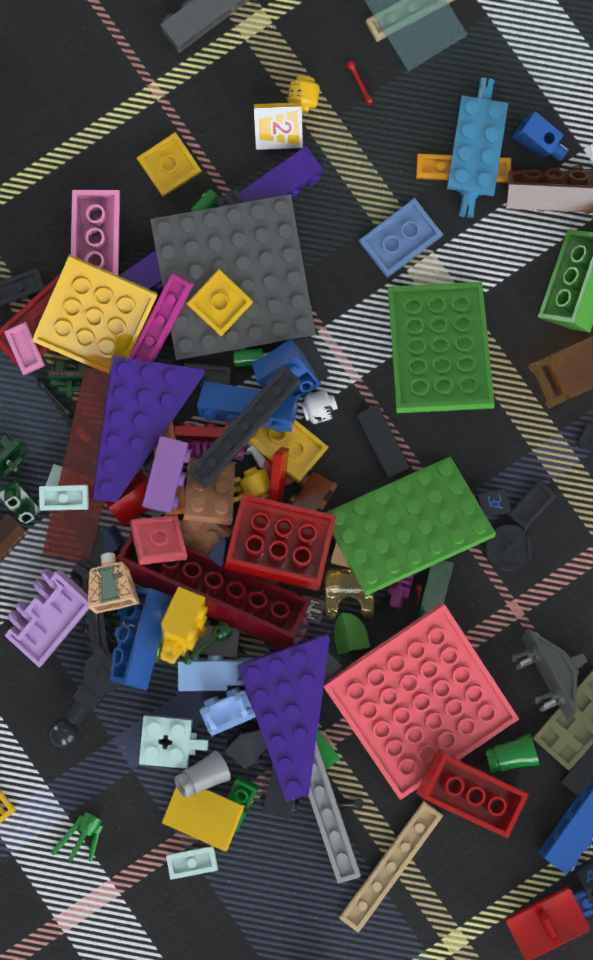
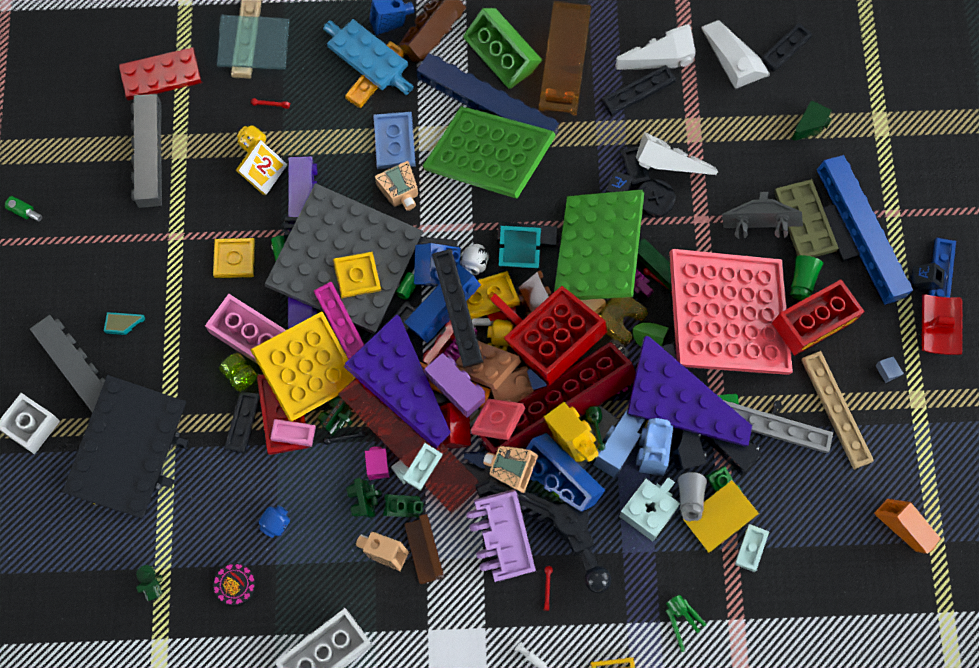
camera: 65 degrees left, 15 degrees down
none -> olive tile [104,312,145,335]
none -> clear neon green wheel [219,353,258,391]
none -> dark pink brick [365,447,389,480]
none -> light nougat torso [375,161,418,210]
none -> dark blue brick [417,53,559,135]
none -> teal piece [499,226,541,268]
none -> red hinge [544,566,553,611]
none -> white wedge [636,132,718,175]
none -> sand blue slope [876,357,904,383]

